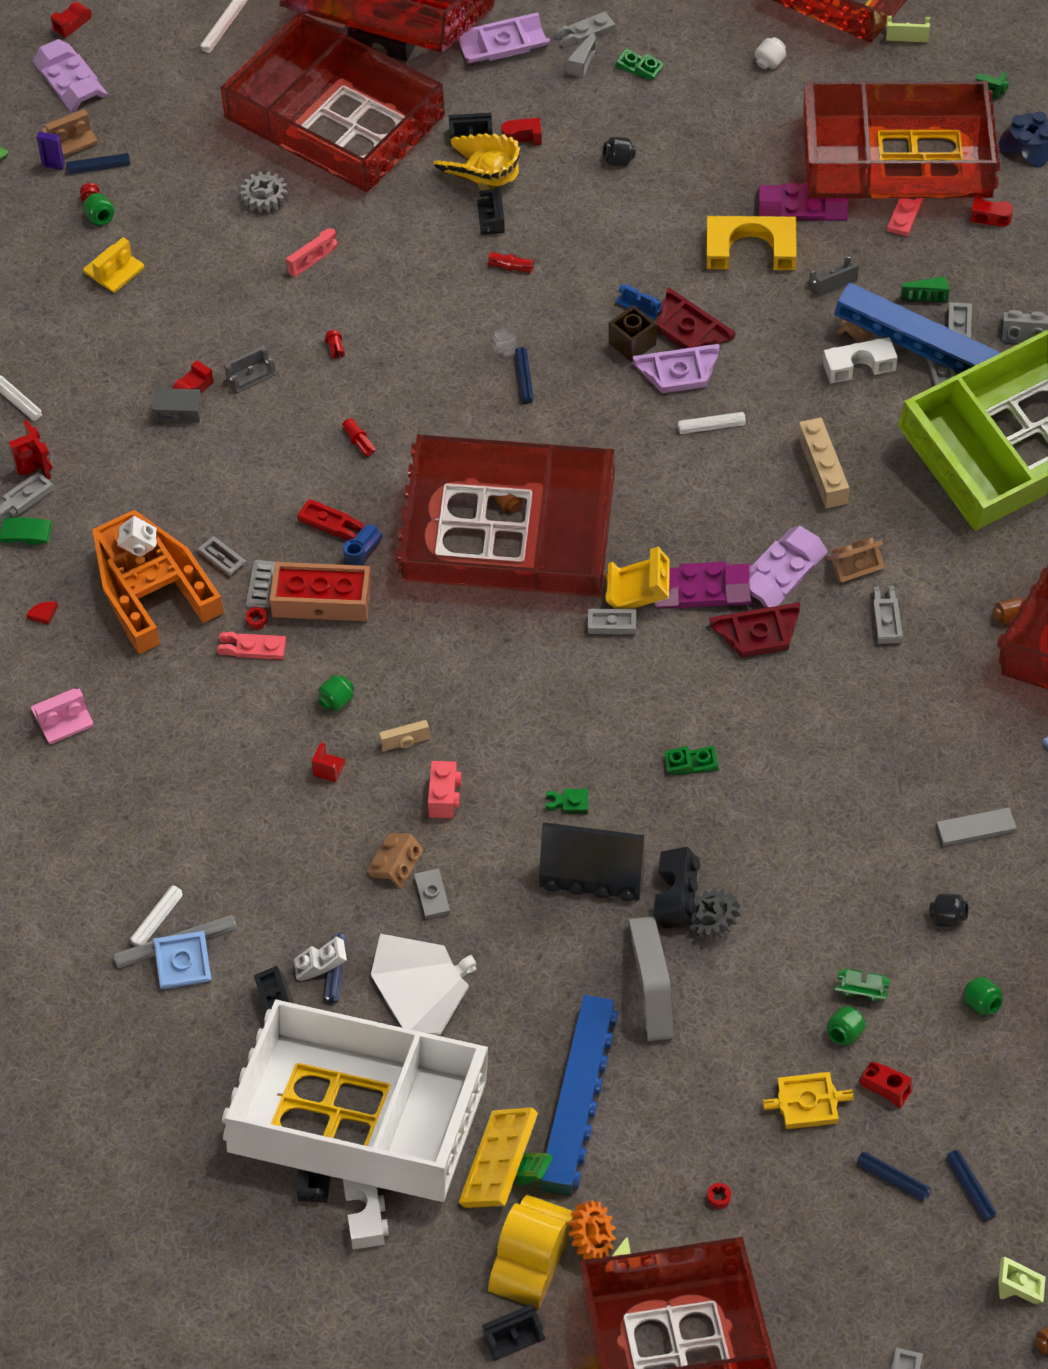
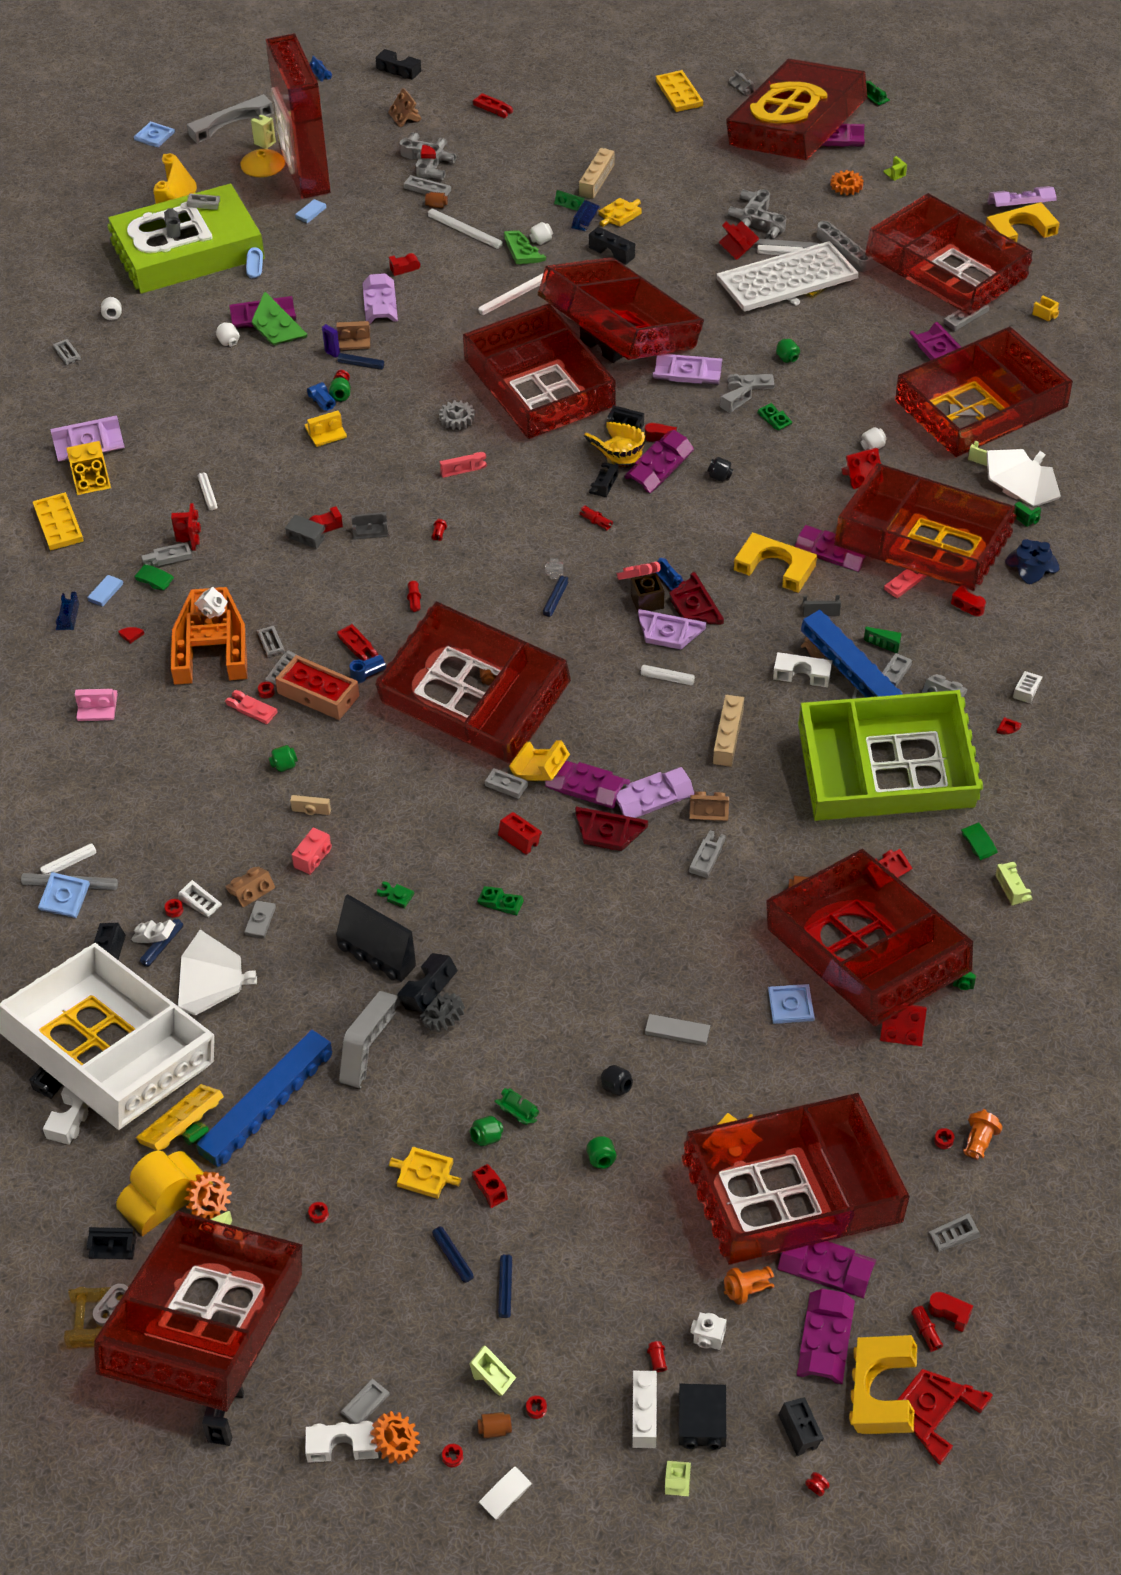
camera: 25 degrees right, 5 degrees down
red panel [311,742,345,782] -> none
none -> red bush [165,899,183,918]
none -> white slope [178,880,222,918]
none -> blue piece [307,382,336,411]
none -> red hinge [498,812,542,855]
none -> coral hinge [617,562,660,580]
none -> magenta piece [624,430,694,493]
none -> red bracket [841,448,884,489]
none -> white panel [987,449,1061,507]

